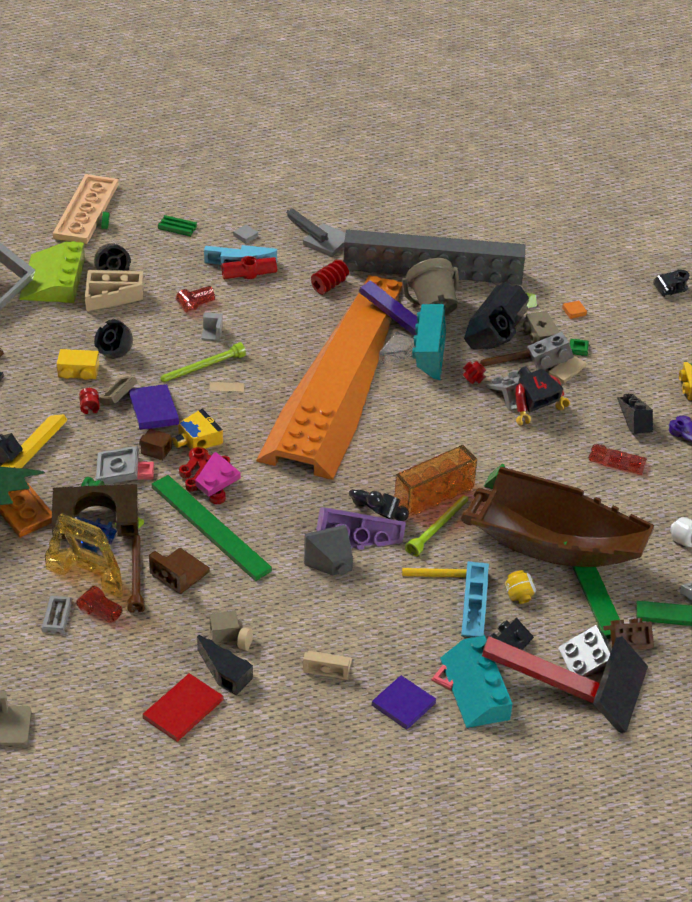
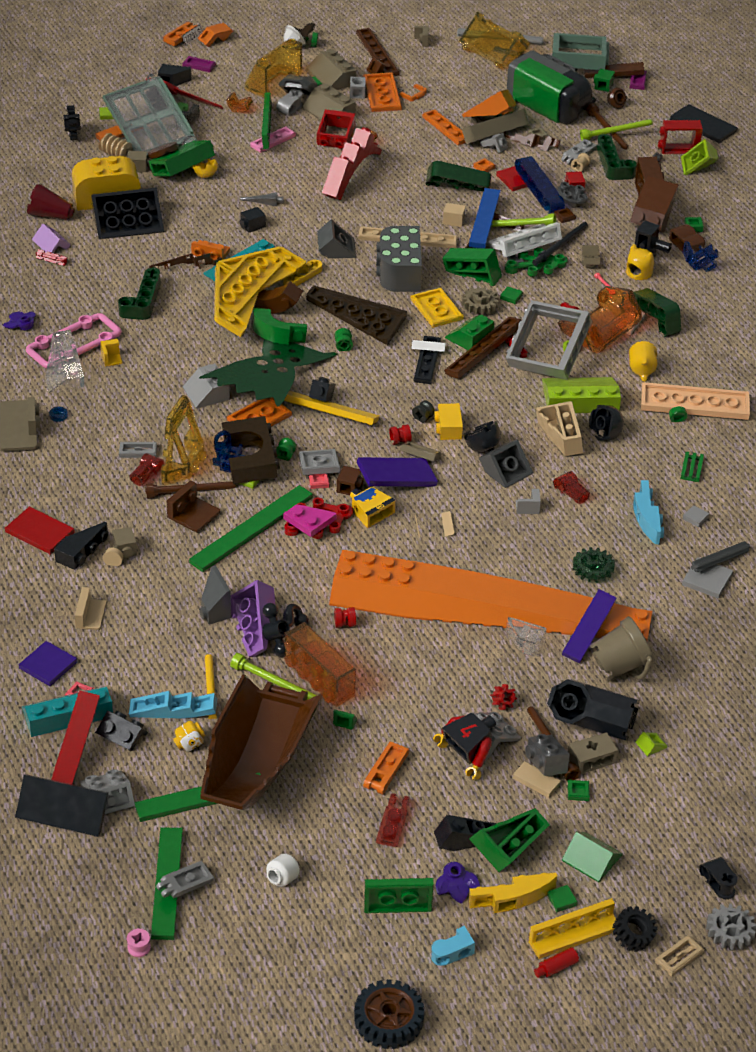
camera: 85 degrees right, 0 degrees up
lime piece [160,342,246,382] -> none
red piece [221,256,277,279] -> none
red piece [311,259,350,295] -> none
dark grey brick [343,229,526,285] -> none
teal slope [412,304,446,380] -> none
orange tile [562,300,587,319] -> none
reddish brown bracket [603,618,654,650] -> none
none -> red wheel [334,607,356,628]
none -> orange plate [363,741,409,795]
none -> pearl dark grey wheel [412,400,435,423]
none -> green wedge [469,808,550,872]
none -> dark grey slope [479,439,533,488]
none -> slope [562,832,623,883]
none -> clear green gear [573,547,615,583]
none -> yellow piece [629,341,658,382]

